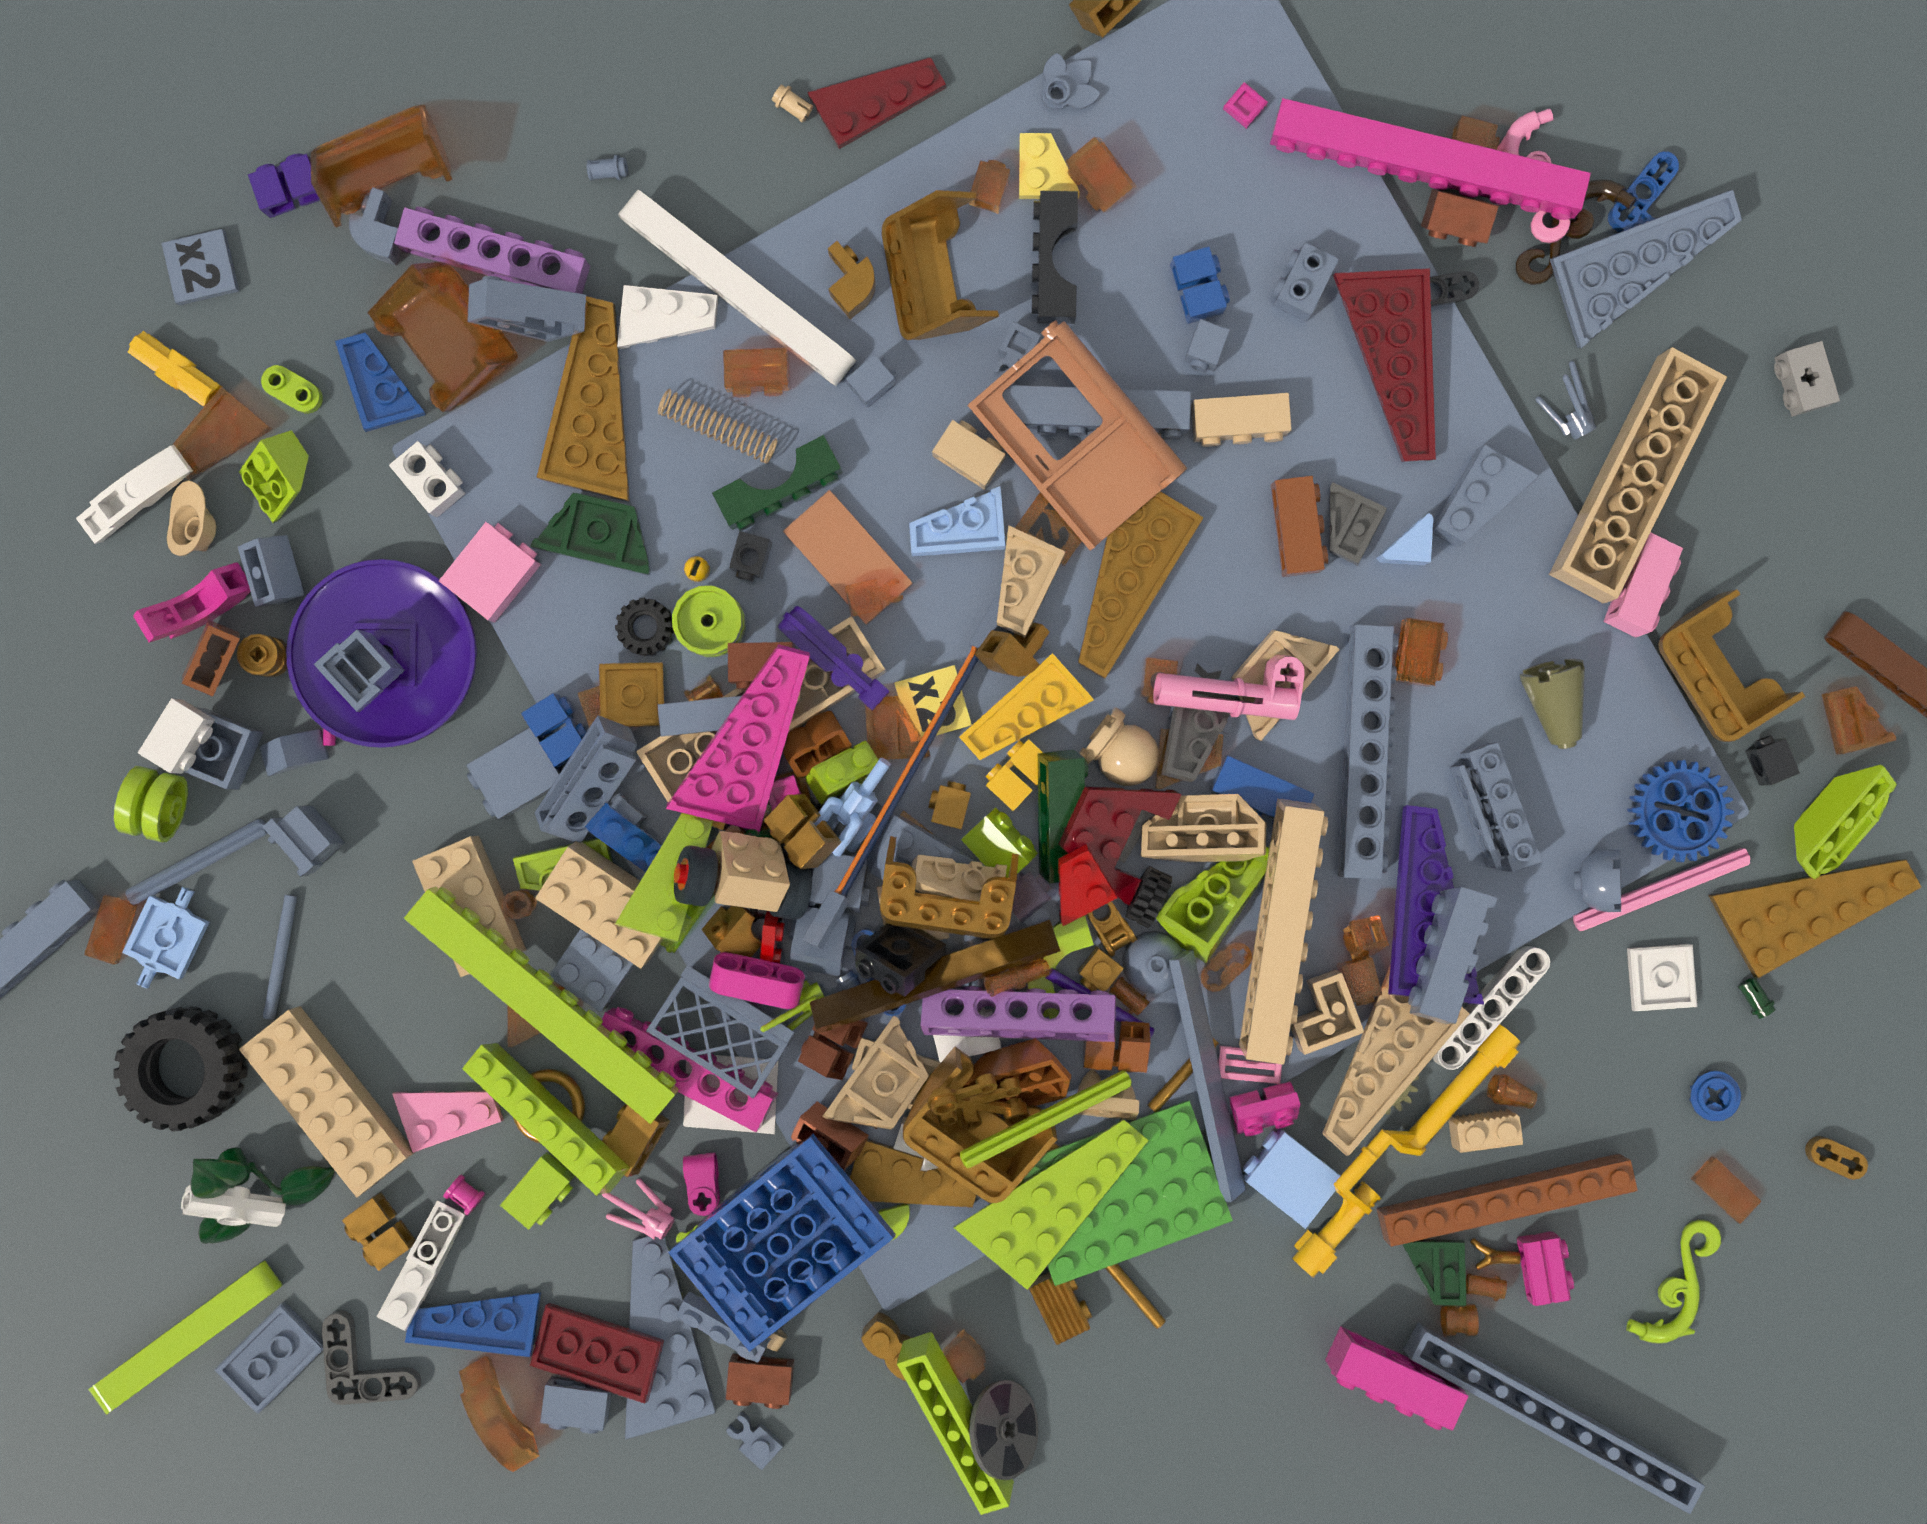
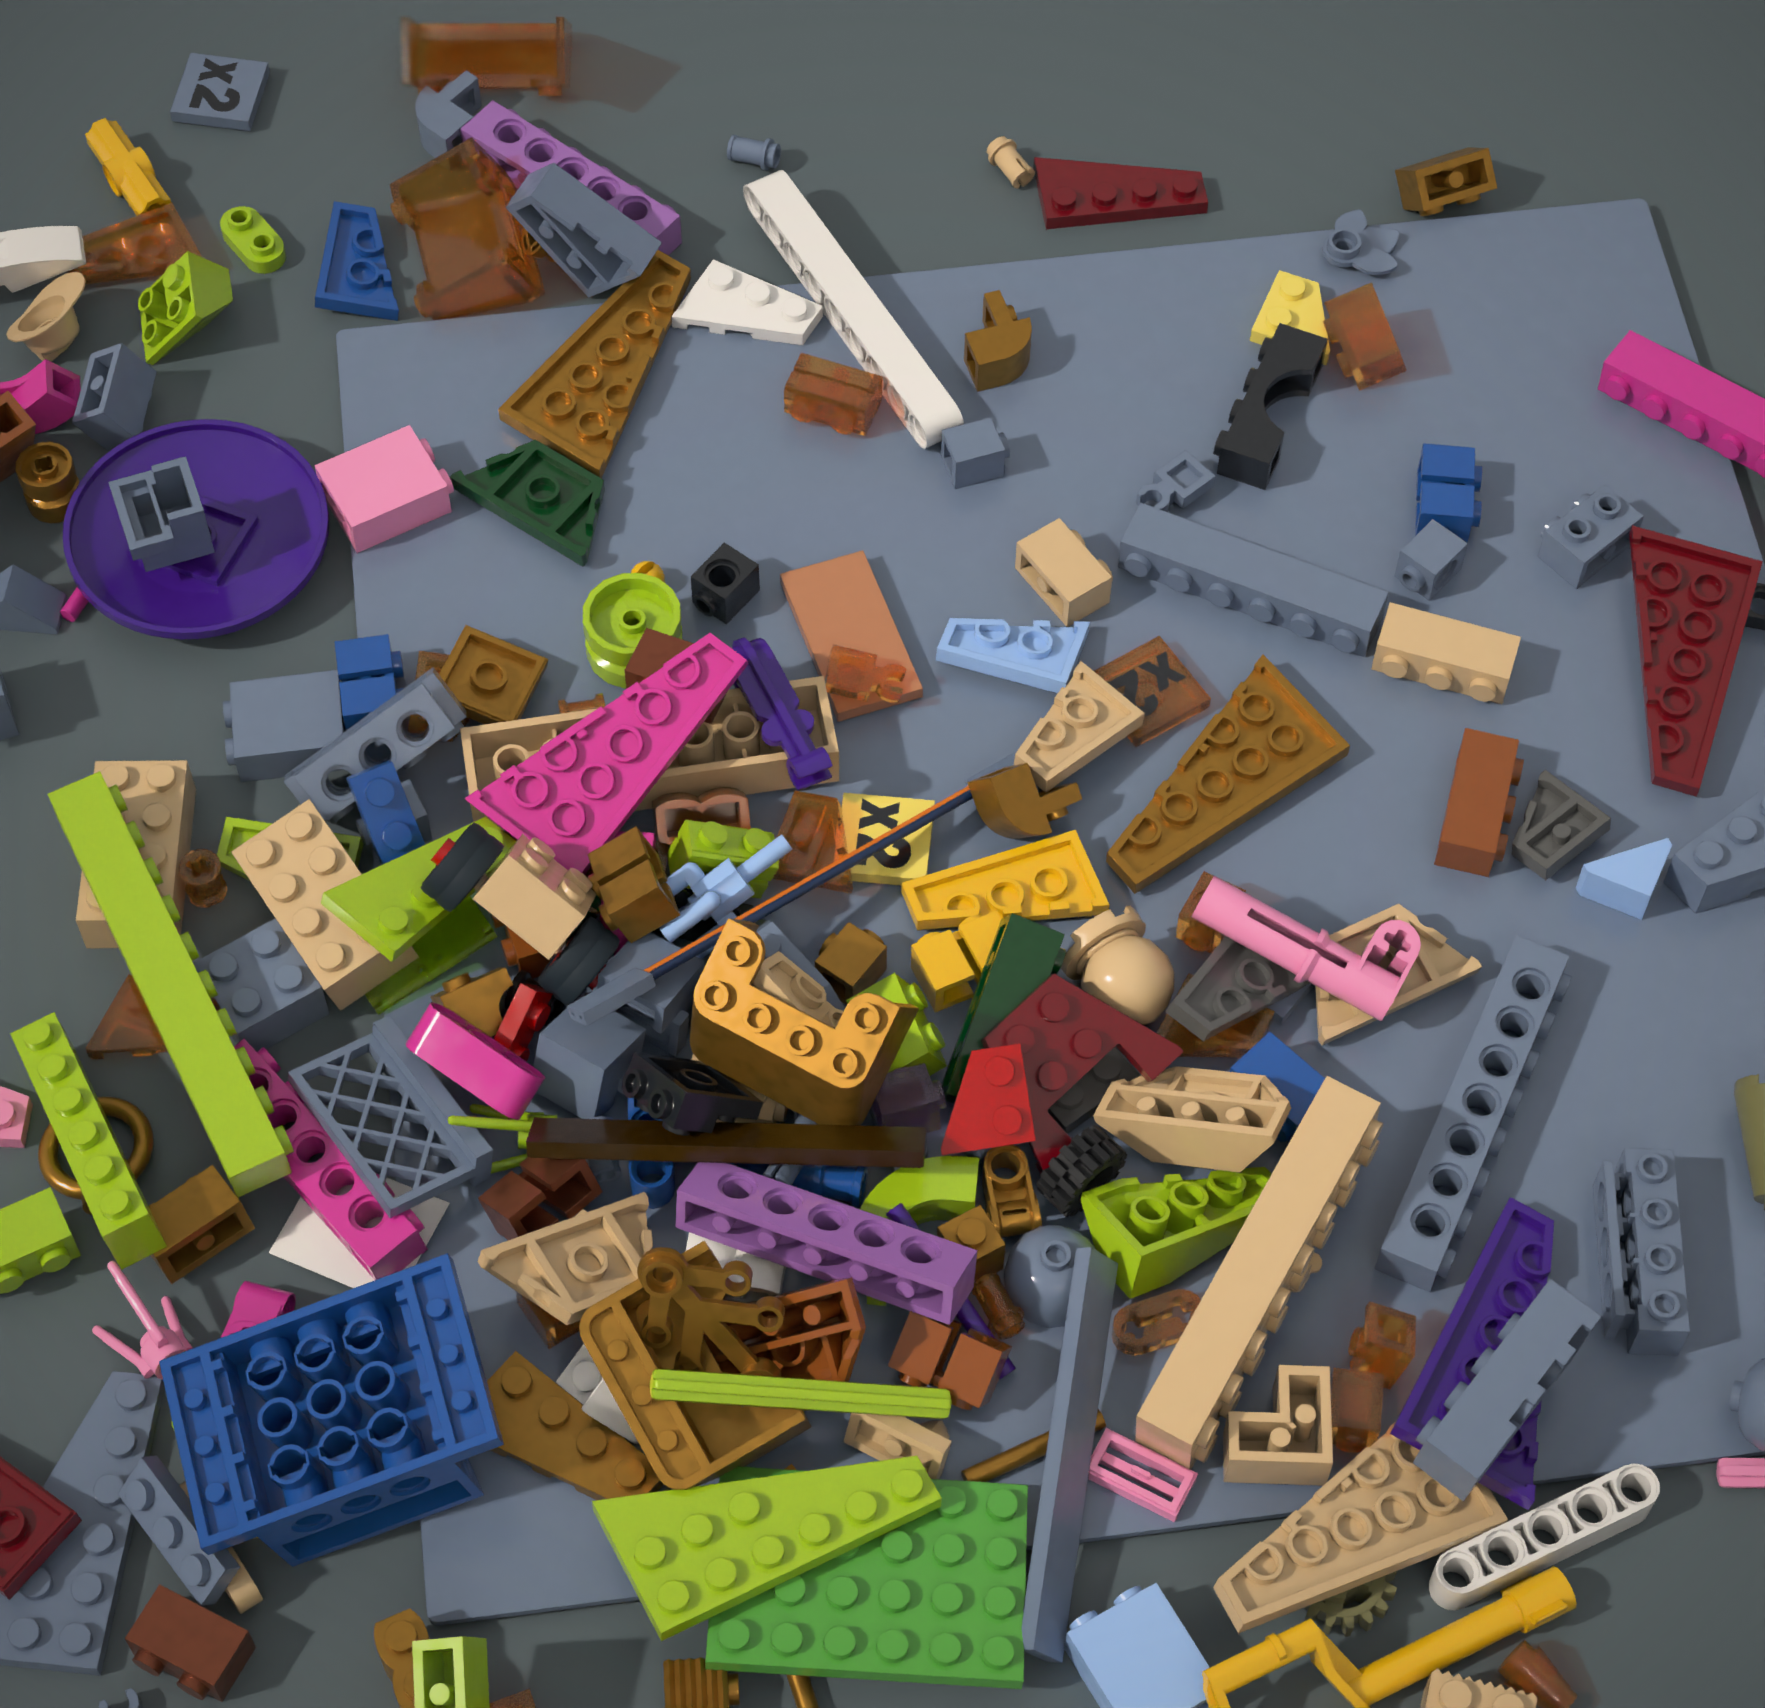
camera: 15 degrees right, 30 degrees down
dark purple piece [247,153,328,218] -> none
white brick [389,441,466,517] -> none
black tyre [615,598,674,656] -> none
tan piece [658,389,778,464] -> none
sand blue tile [658,696,742,737] -> none
dark green arch [712,435,843,531] -> none
copper brick [791,1101,869,1170] -> none
lime tile [878,1203,910,1241] -> none
pearl gold windscreen [882,190,999,340] -> none
nougat piece [967,320,1187,551] -> none
clear orange brick [969,160,1010,214] -> none
clear orange pin [984,957,1050,997] -> none
dark pink tile [1223,82,1268,129] -> none
dark pink plate [1229,1082,1300,1136] -> none
clear orange brick [1394,618,1448,687] -> none

